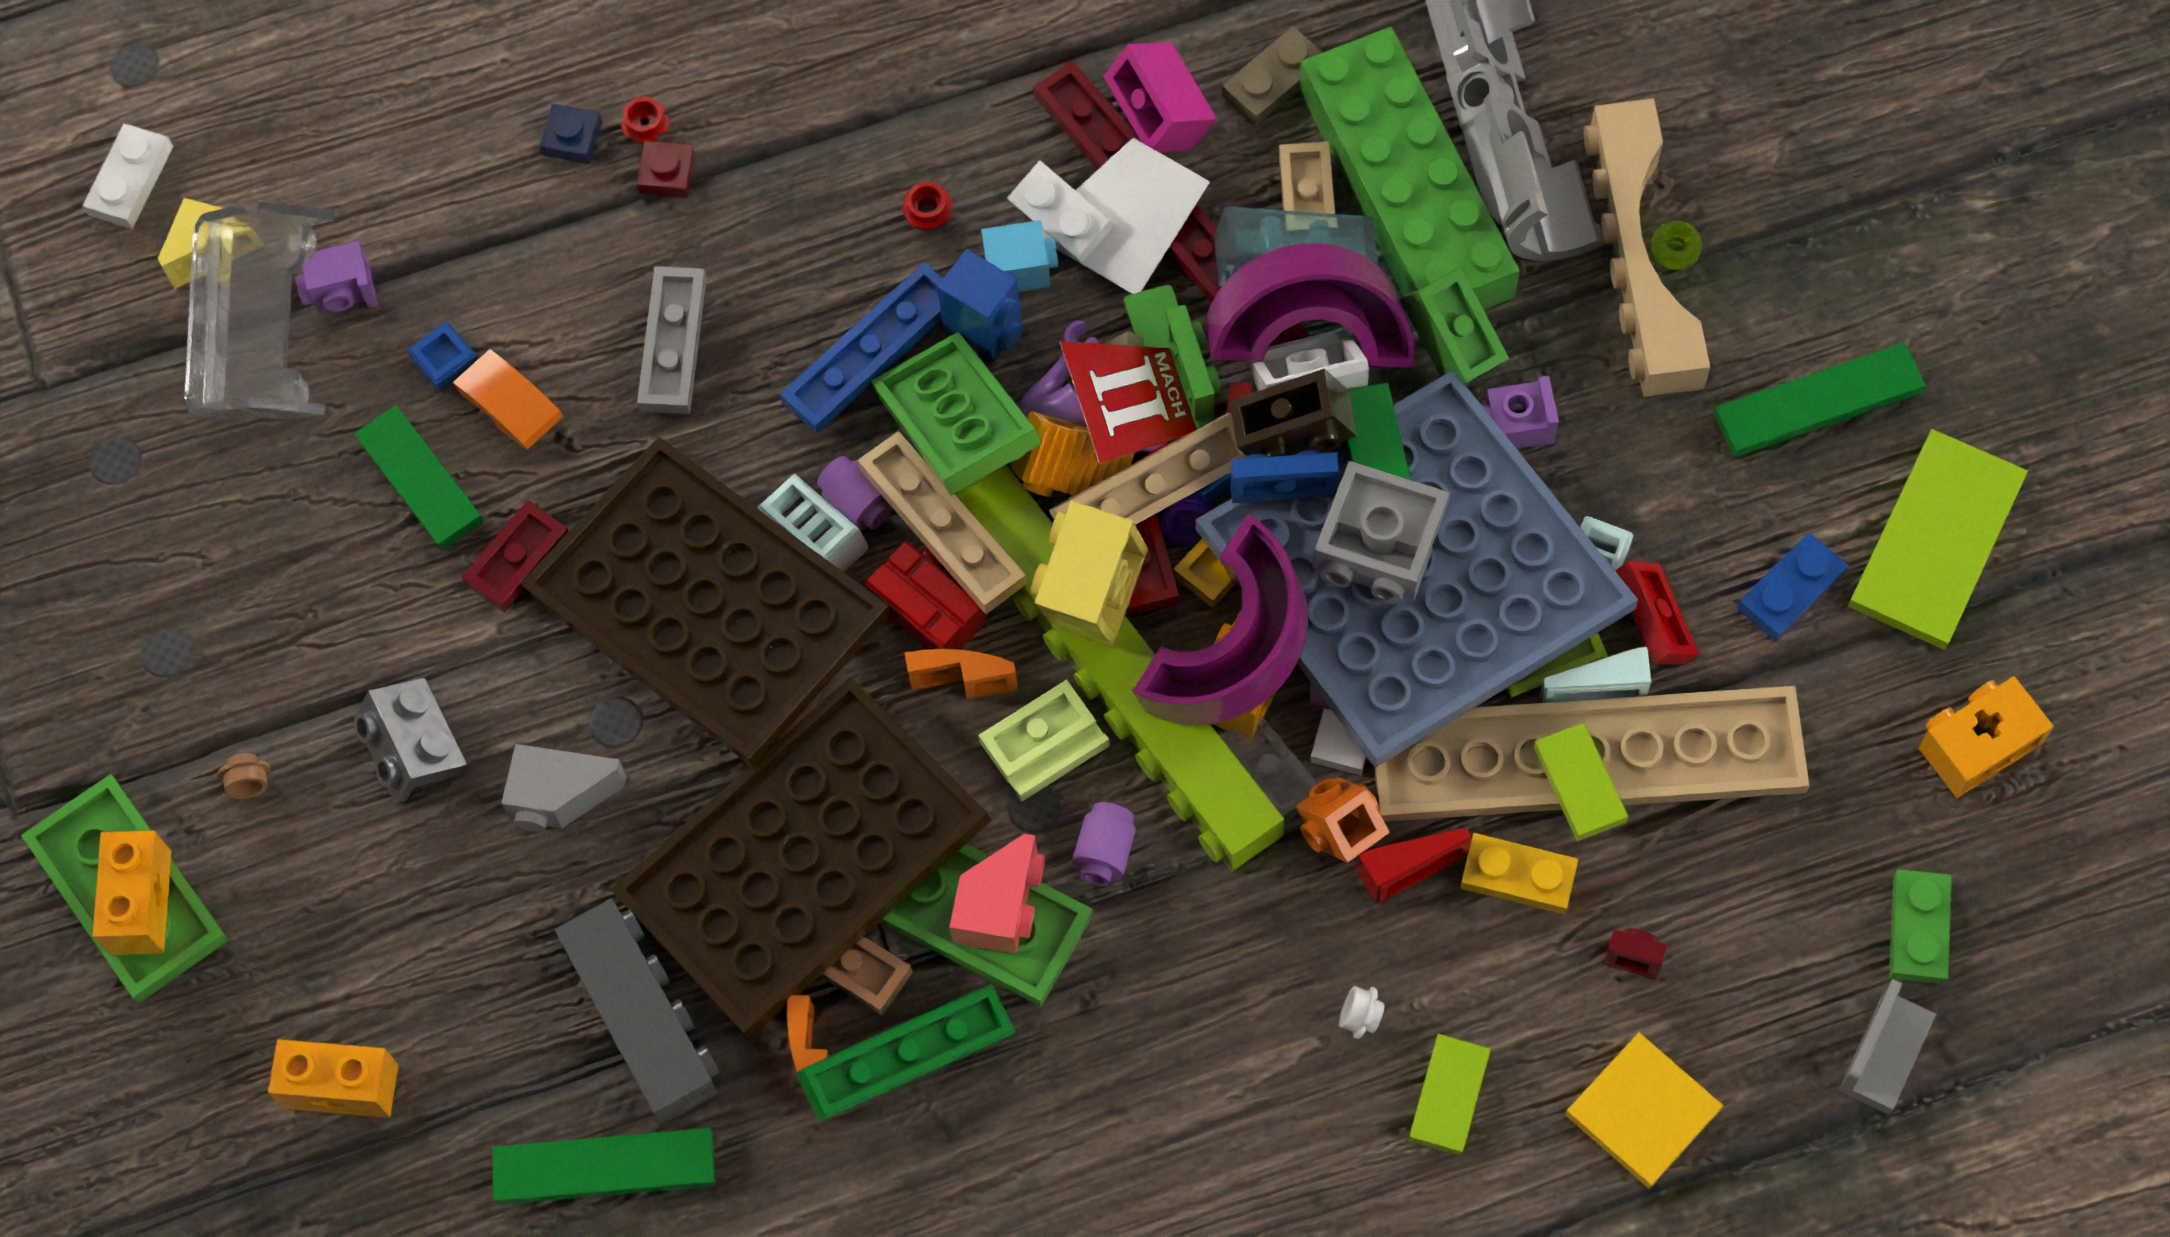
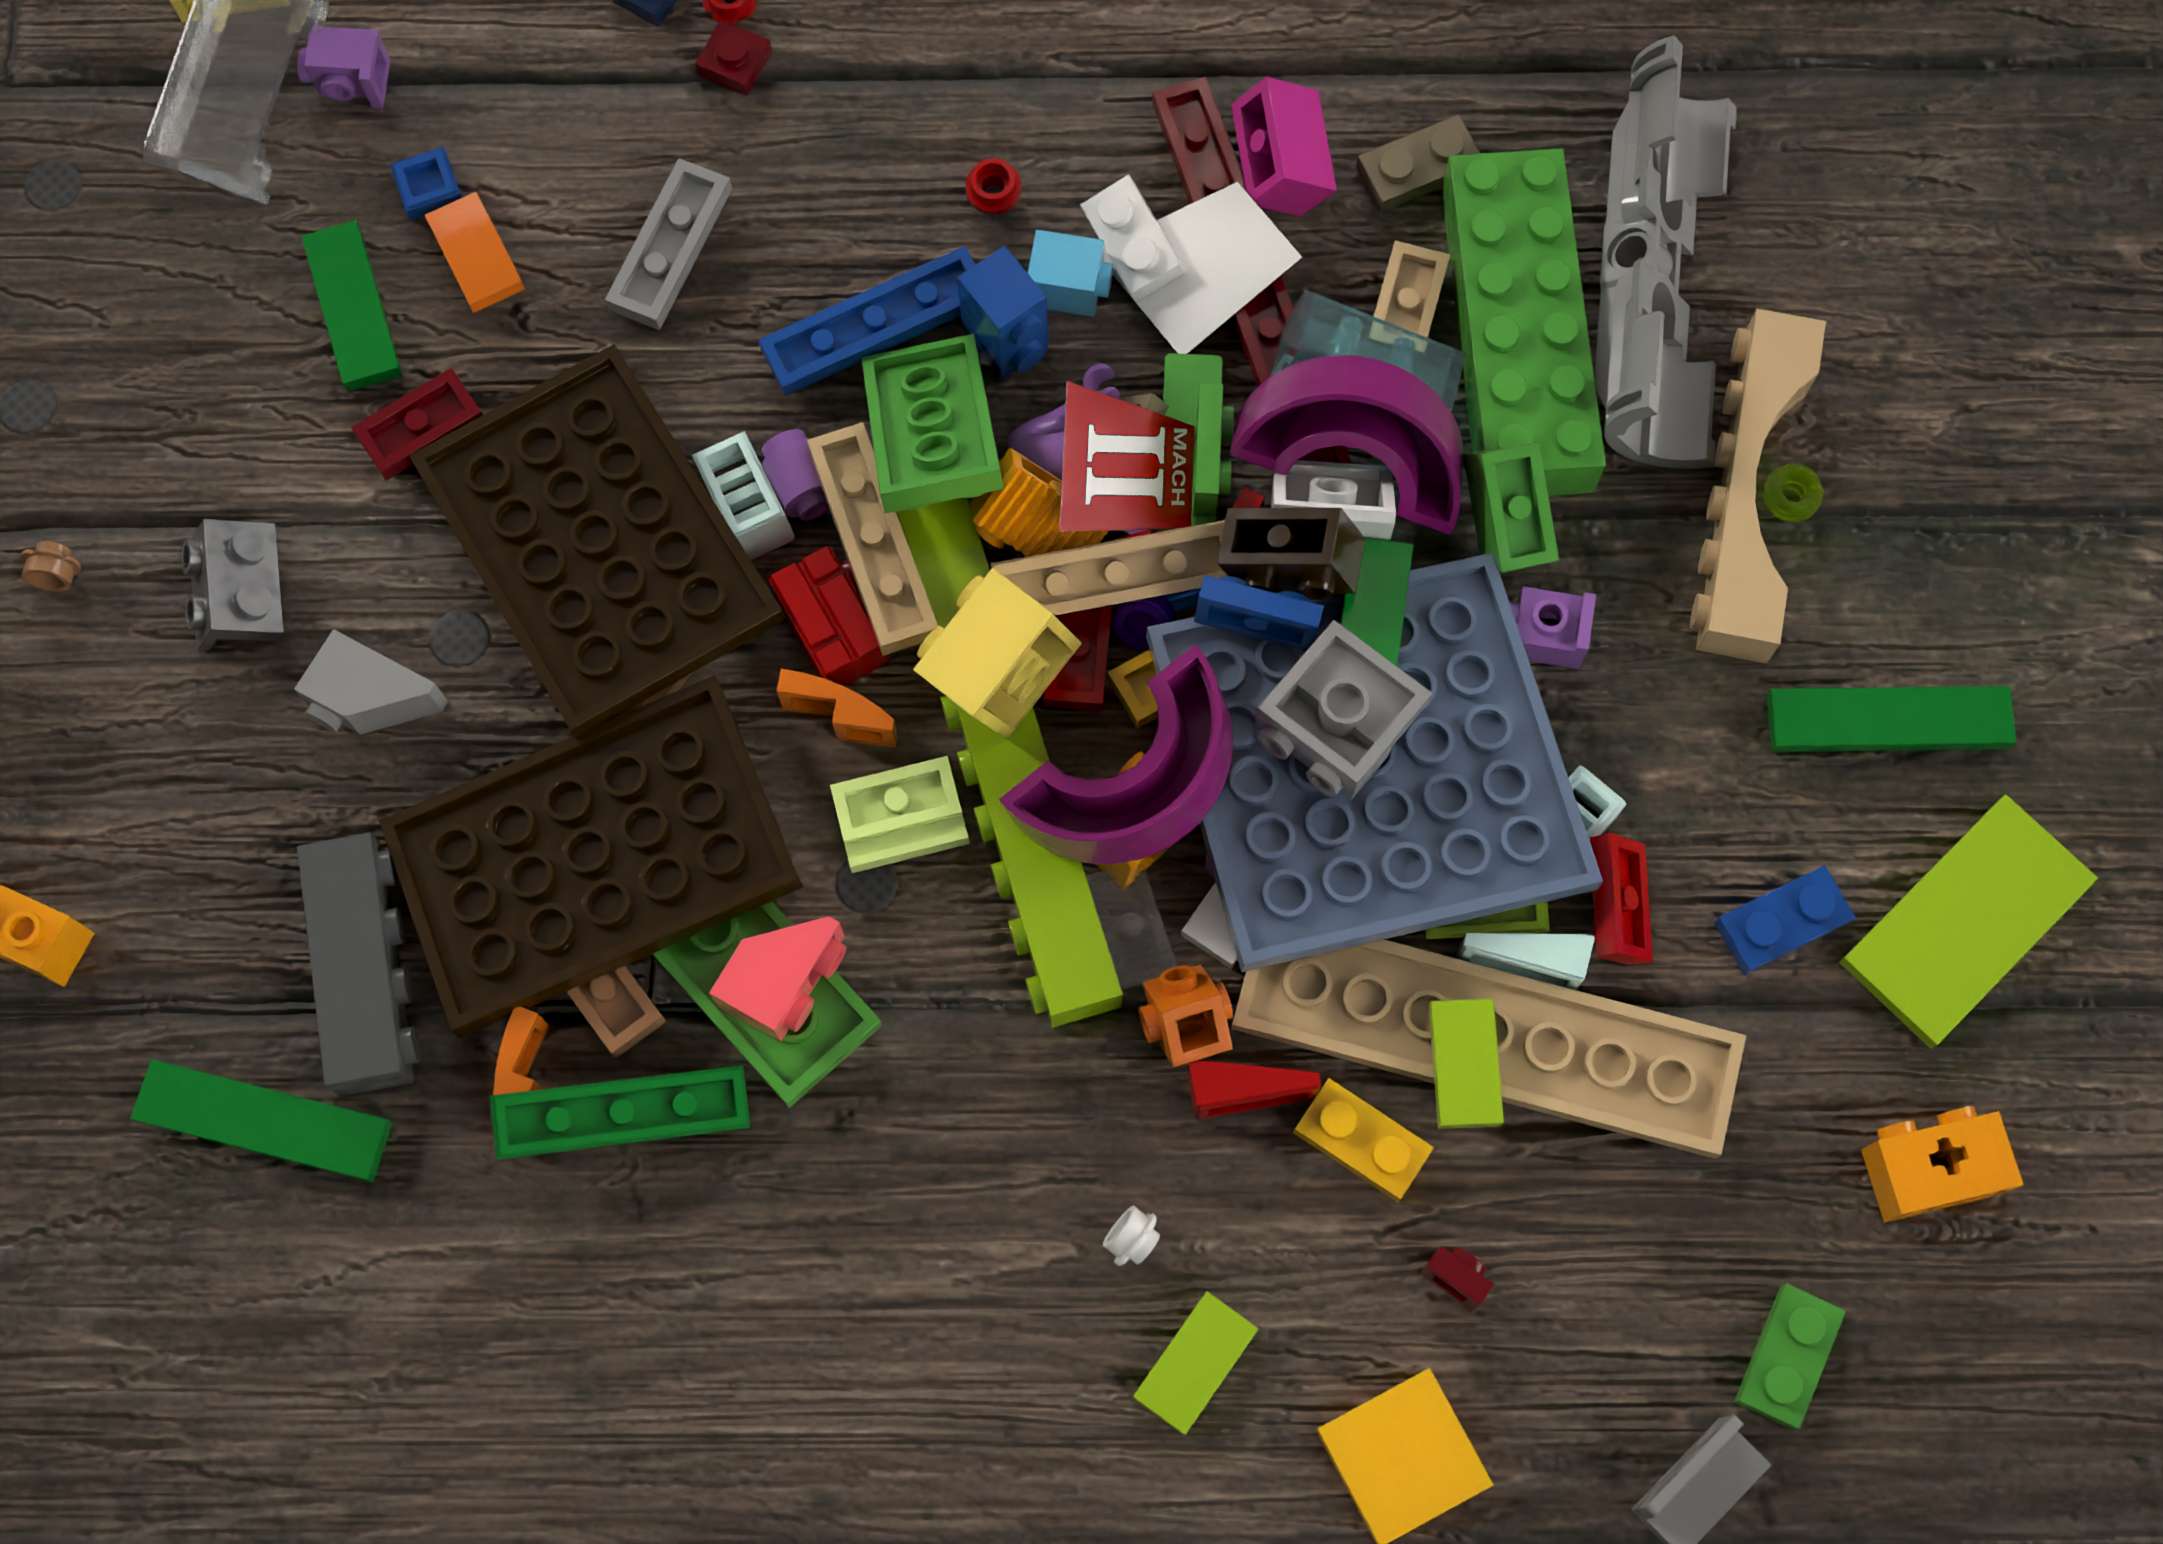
camera: 15 degrees right, 5 degrees up
medium lavender brick [1071,802,1136,886] -> none

